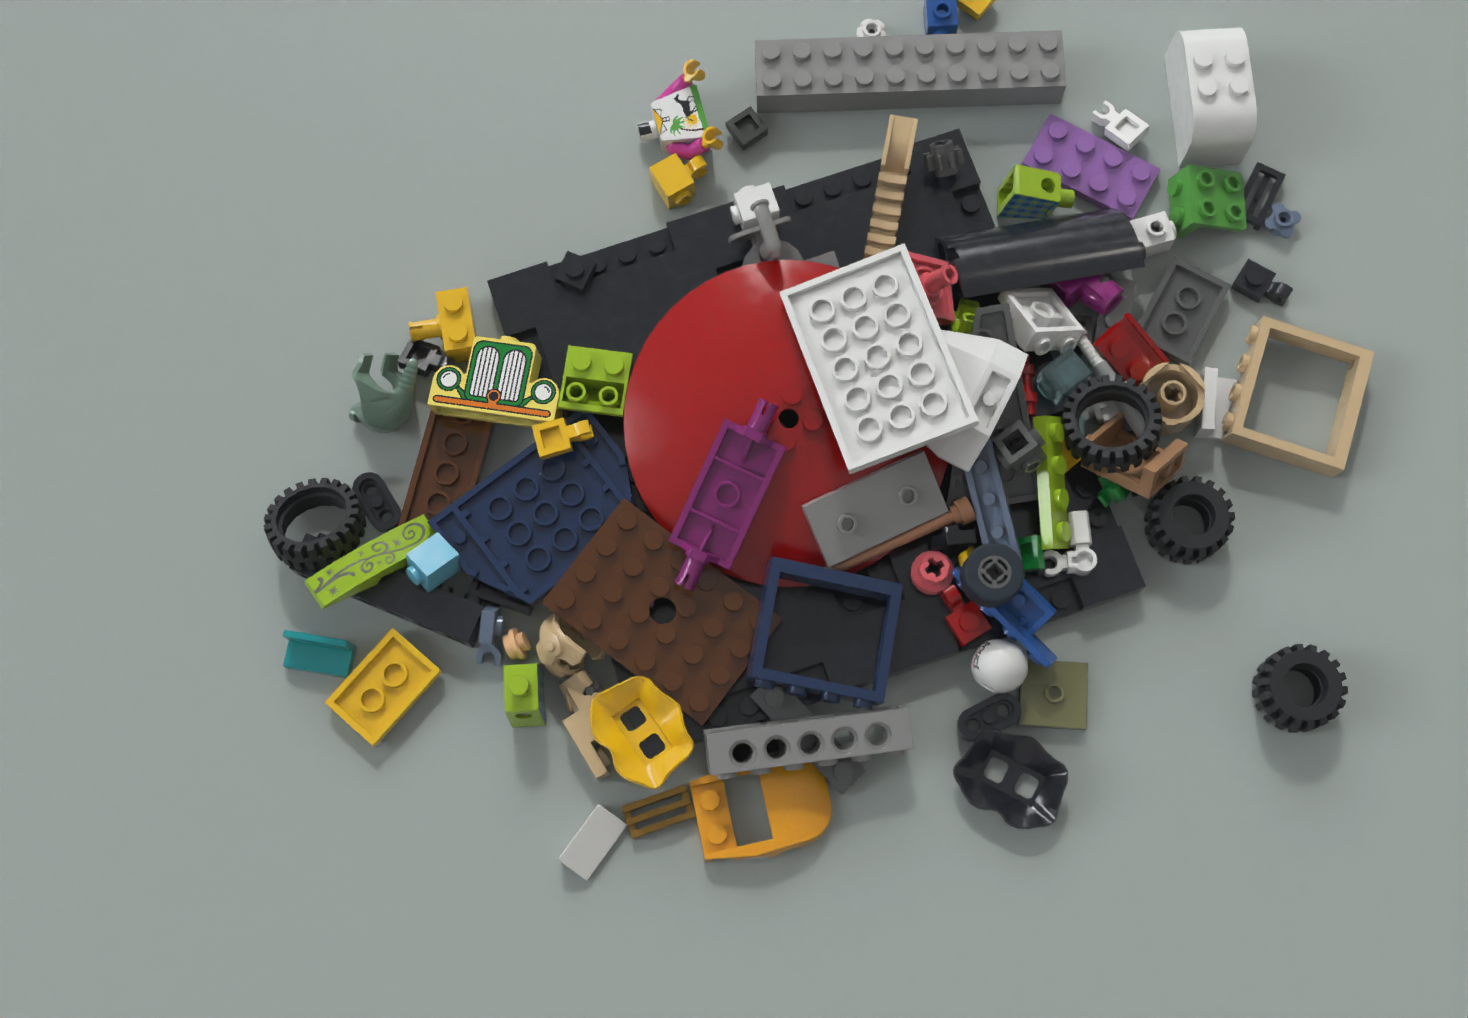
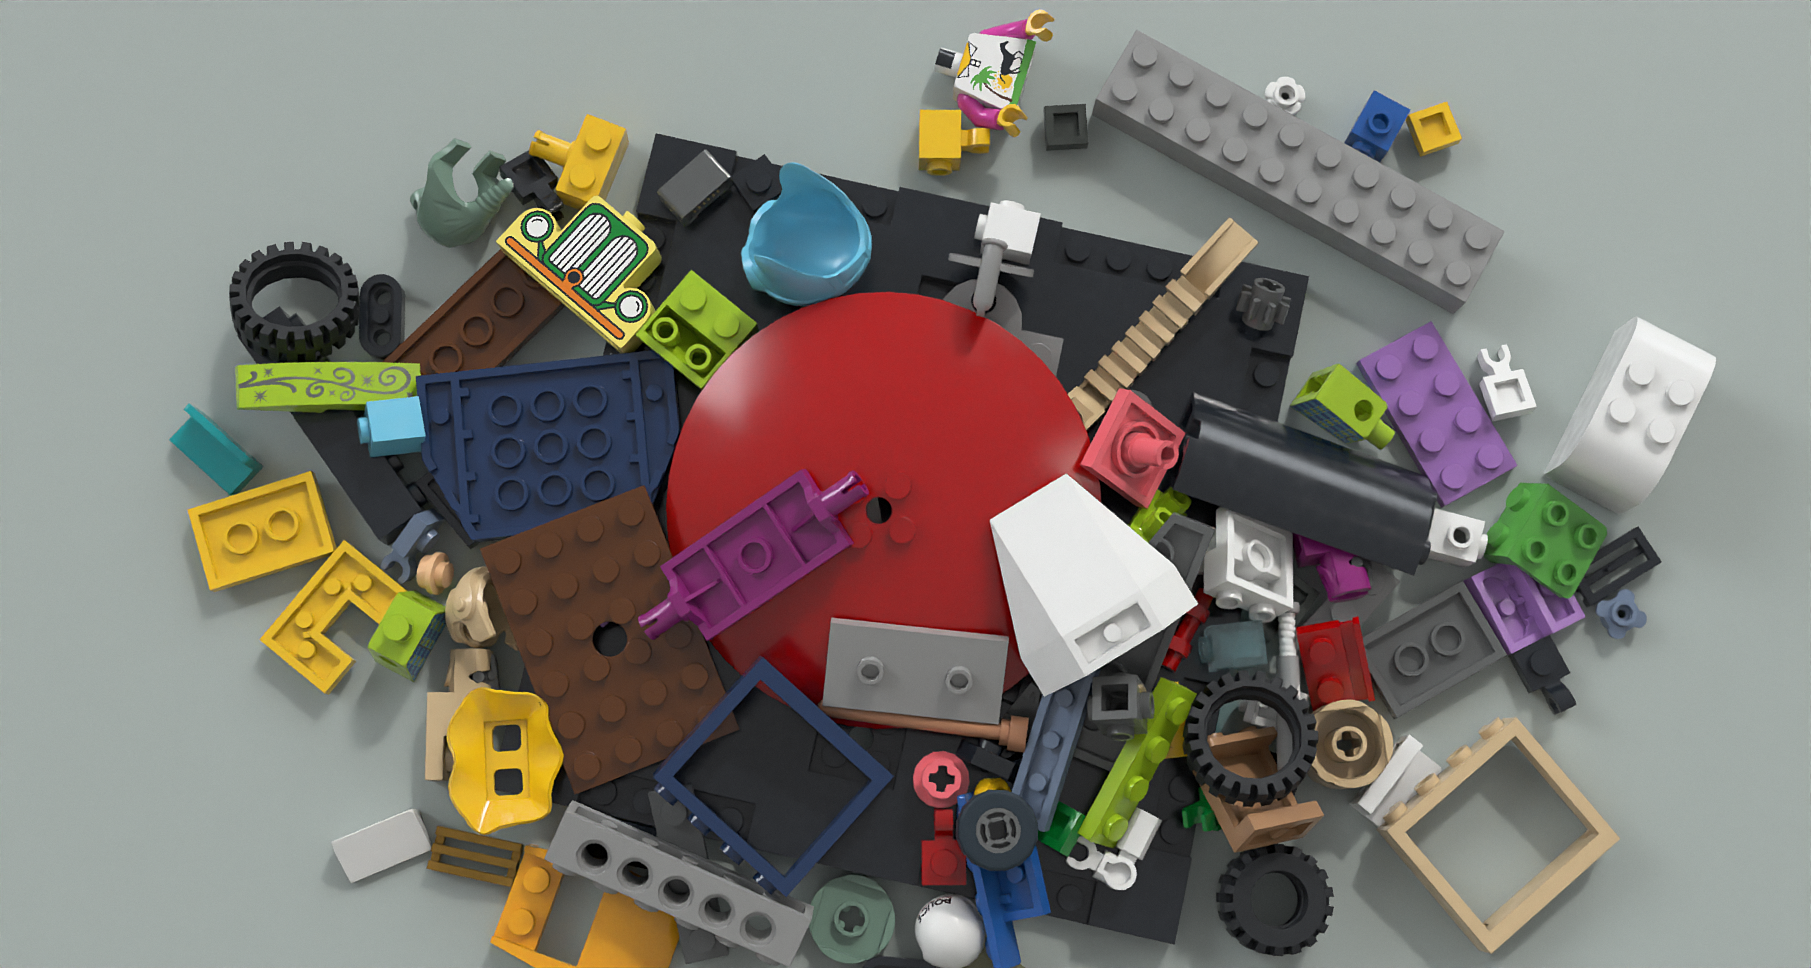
camera: 25 degrees right, 5 degrees up
yellow plate [532,417,594,460] -> none
white plate [779,243,979,474] -> none
none -> yellow plate [259,540,407,695]
none -> dark grey piece [657,149,733,227]
none -> medium azure piece [741,162,872,306]
none -> sand green plate [809,874,895,964]
none -> medium lavender slope [1463,564,1585,655]

